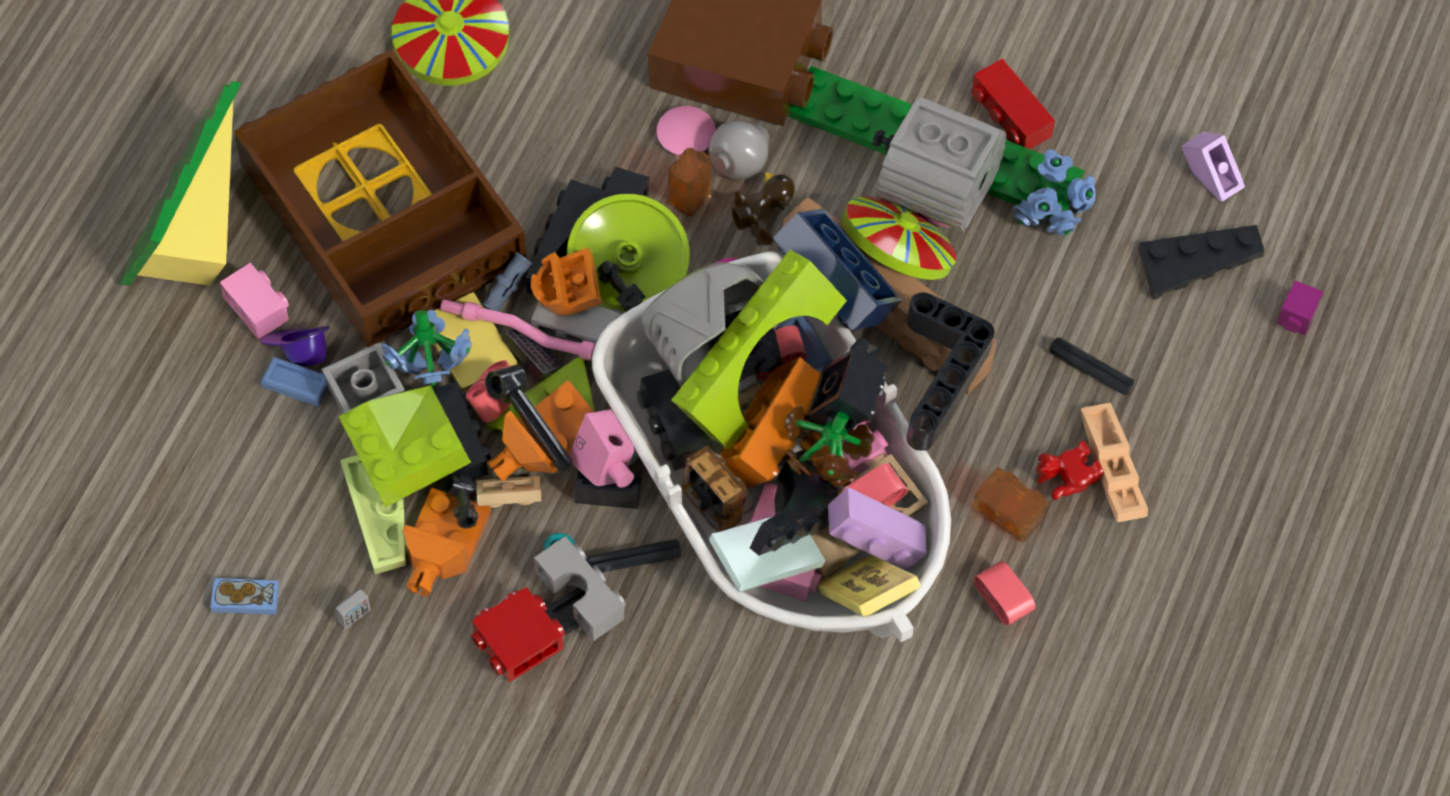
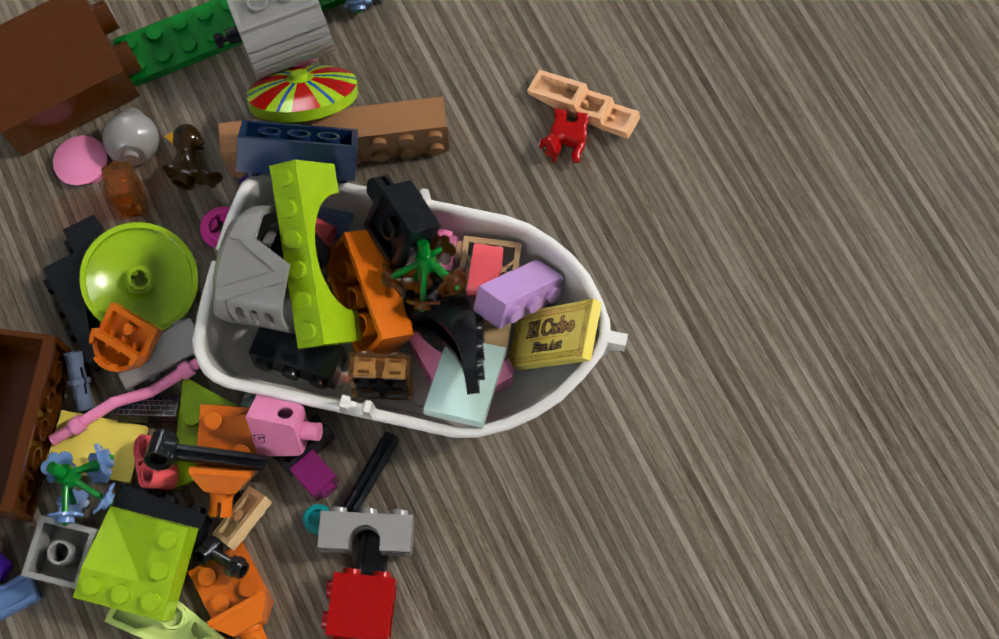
camera: 45 degrees left, 10 degrees up
black bar [597,260,646,312] -> none
black beam [906,292,995,451] -> none
clear orange brick [972,467,1049,543] -> none
coral beam [974,561,1035,626] -> none
black axle [1050,337,1134,395] -> none
none -> magenta brick [290,449,339,501]

